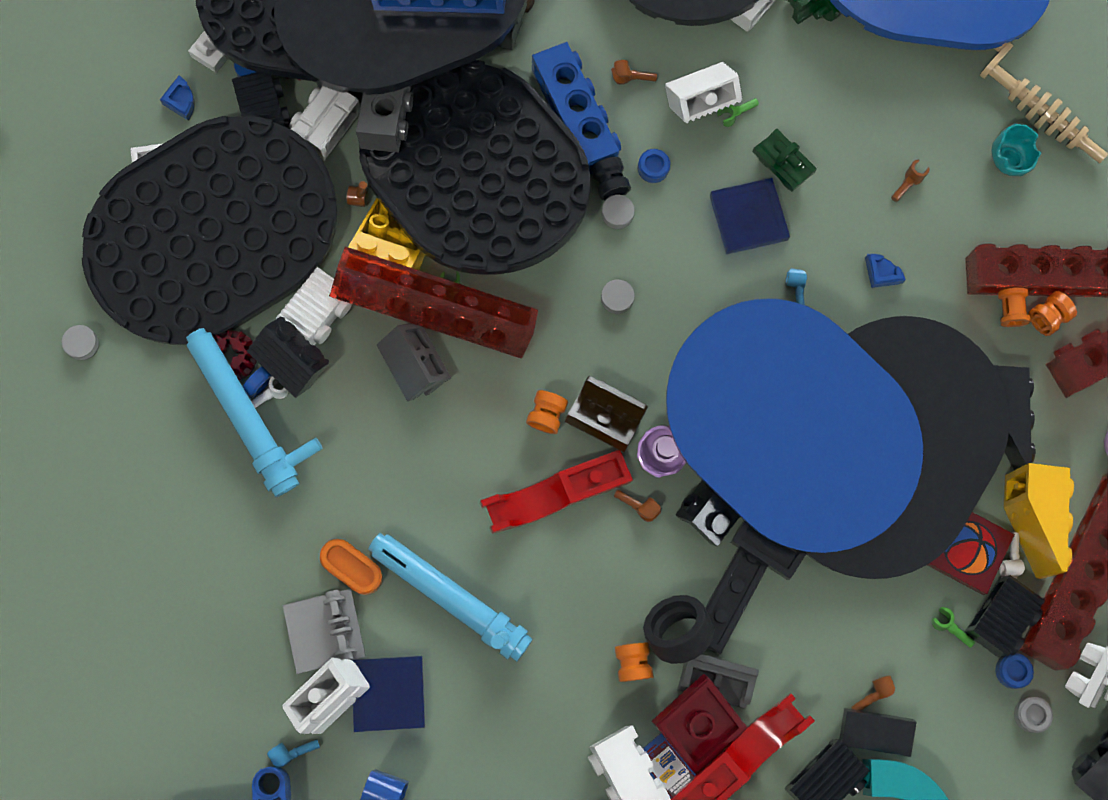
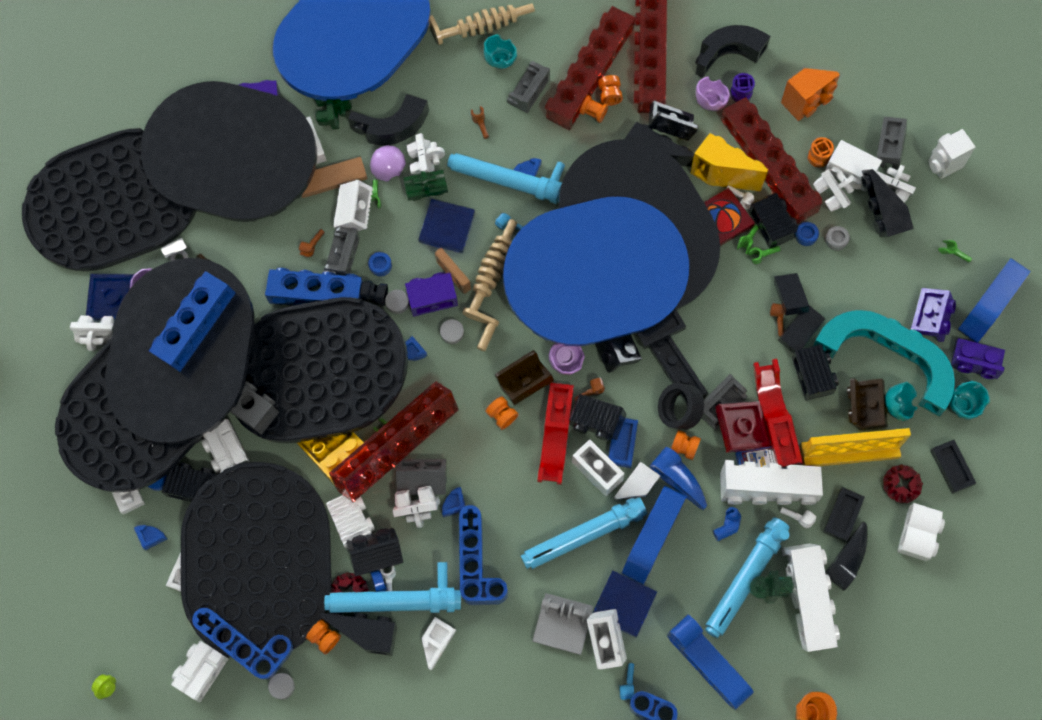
camera: 50 degrees left, 5 degrees down
orange tile [320,539,383,595] -> none
dark orange hand [347,181,368,207] -> none
none -> white brick [171,641,229,702]
none -> blue beam [192,608,293,679]
none -> medium nougat tile [302,157,368,198]
none -> orange wheel [306,619,341,655]
none -> black slope [320,610,397,656]
none -> dark grey hinge [323,227,360,276]
none -> black arch [348,94,429,145]
none -> lavender hair [370,145,406,181]
none -> white hips [393,486,440,528]
none -> dark purple brick [405,272,458,317]
none -> blue tile [405,336,428,361]
none -> white hips [407,133,445,175]
none -> white tile [422,617,456,671]
none -> medium nougat tile [435,248,471,294]
none -> blue tile [442,487,465,517]
none -> medium azure cylinder [447,153,565,204]
none -> blue beam [459,505,508,605]
none -> tan piece [462,219,517,352]
none -> dark grey hinge [507,61,550,113]
none -> black brick [569,394,627,441]
none -> white brick [572,440,625,496]
none -> blue tile [608,418,638,468]
none -> white tile [614,462,660,501]
none -> blue beam [621,486,687,585]
none -> black bracket [648,101,698,141]
none -> blue piece [650,447,707,510]
none -> blue arm [713,507,741,541]
none -> bright green hand [737,225,759,254]
none -> black tile [774,273,809,316]

